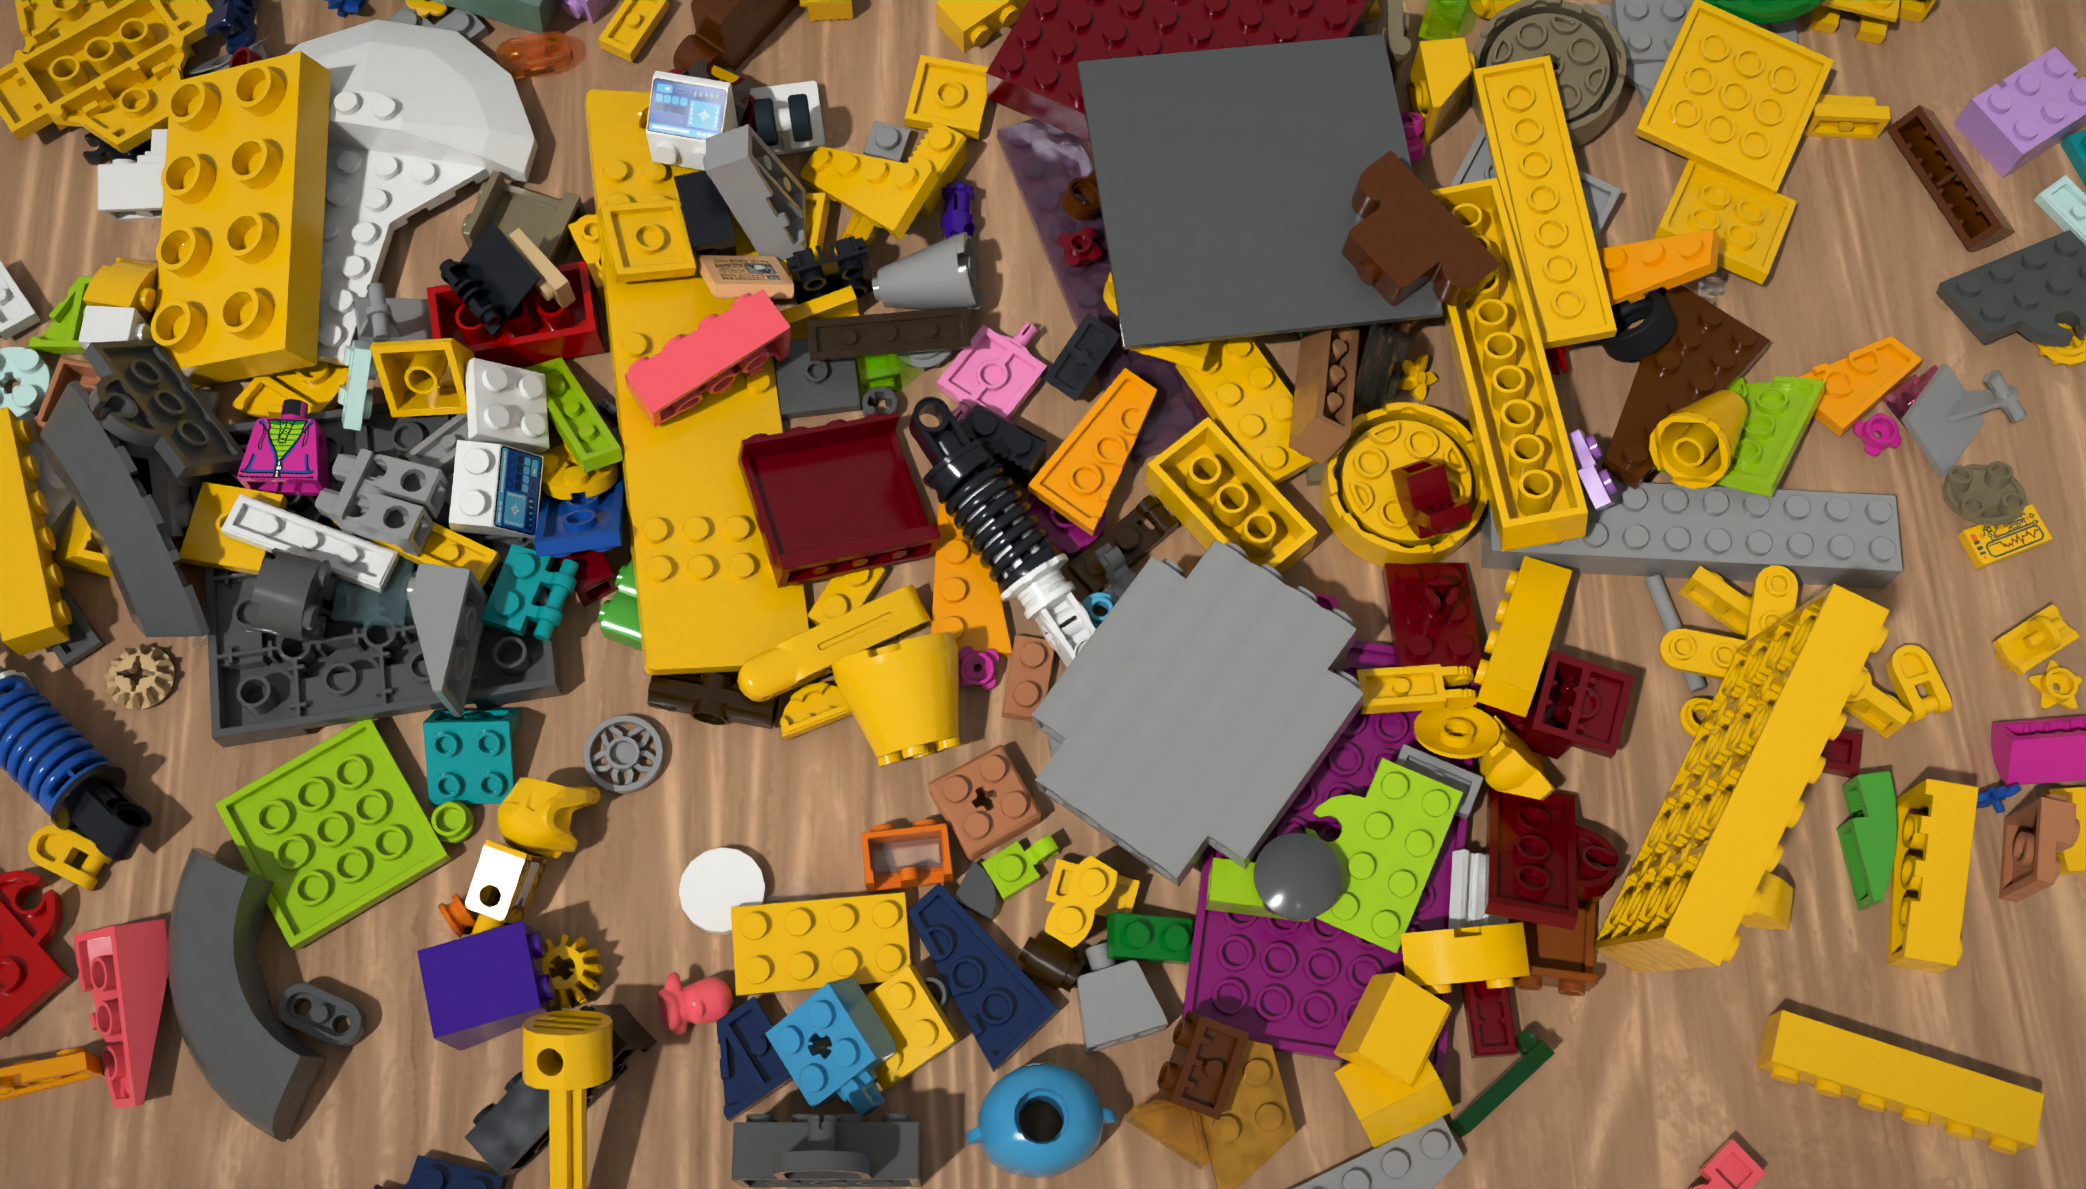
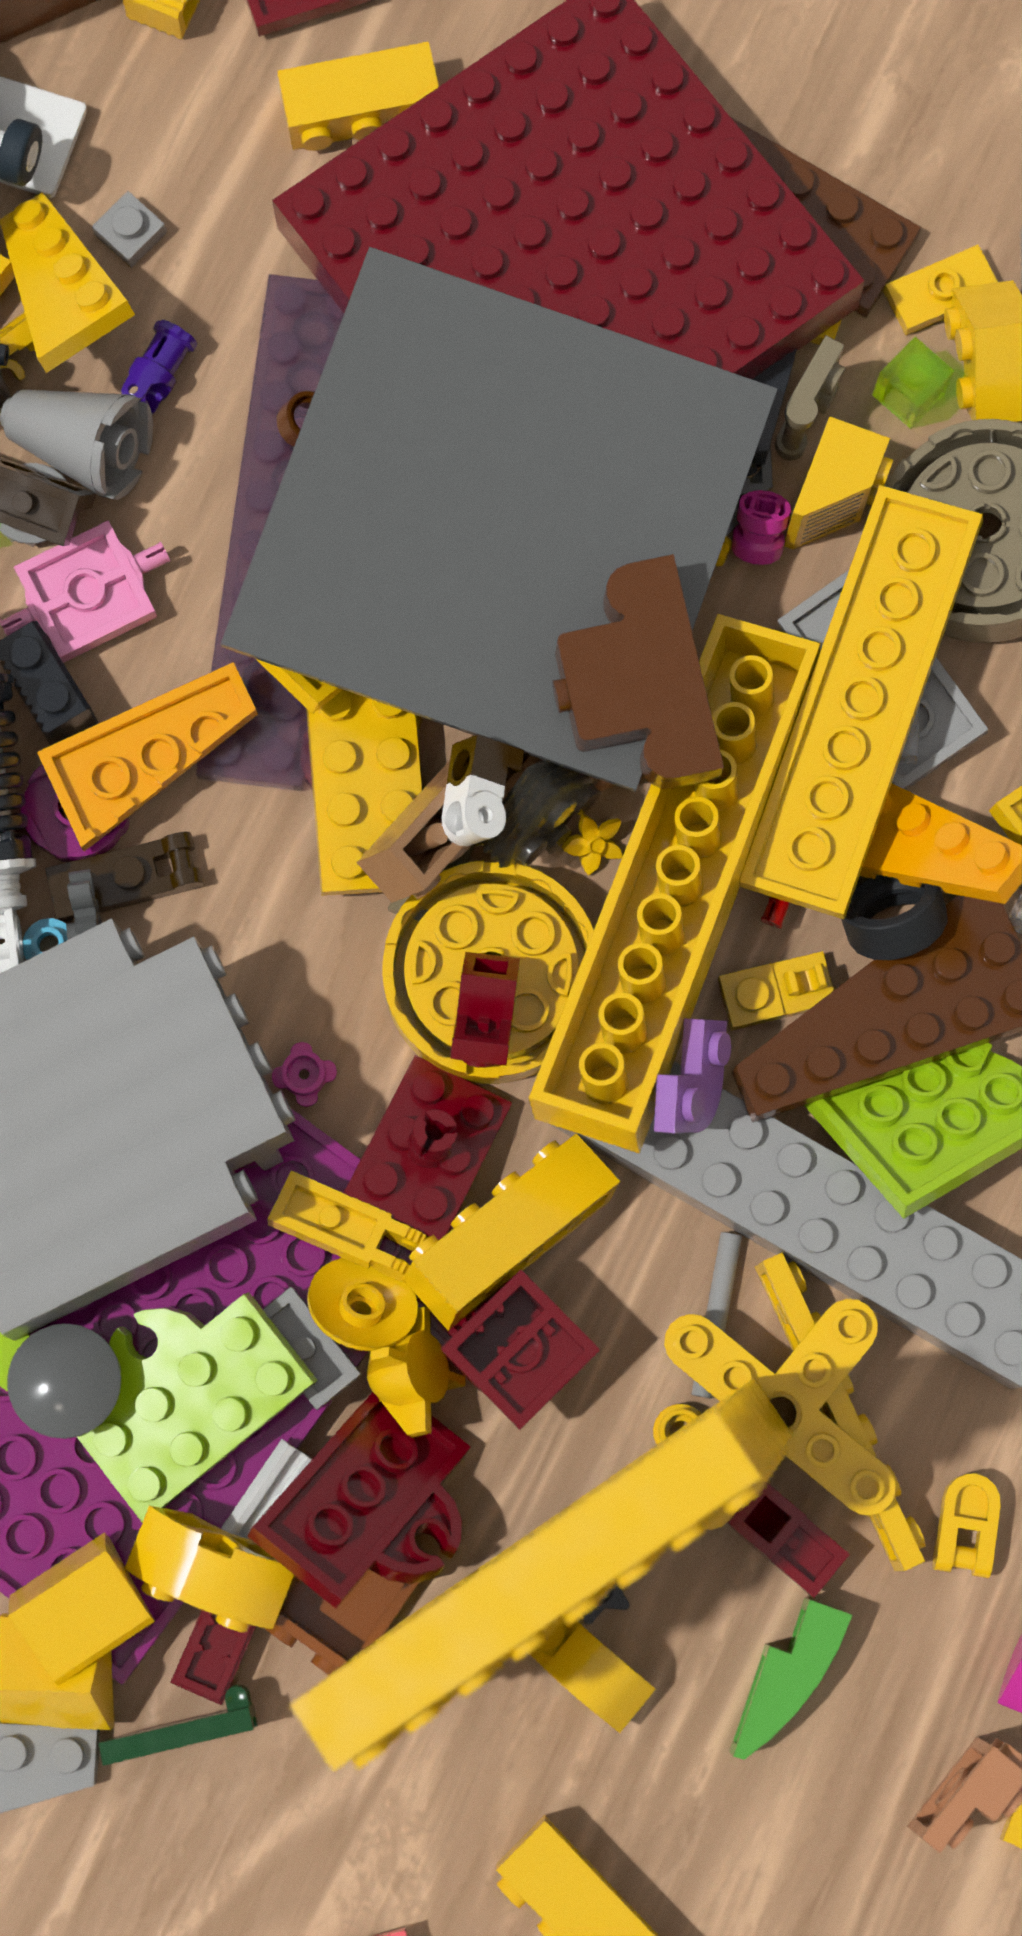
camera: 30 degrees right, 10 degrees up
yellow plate [904,55,989,140] -> none
yellow brick [906,122,967,217] -> none
black hinge [1043,312,1121,401] -> none
dark red plate [1058,227,1102,267] -> none
yellow brick [1144,417,1318,574] -> none
yellow cone [1649,390,1748,489] -> none
yellow wedge [1888,779,1979,973] -> none
blue plant [1976,783,2021,814] -> none
none -> leg [442,734,524,847]
none -> yellow plate [718,951,834,1031]

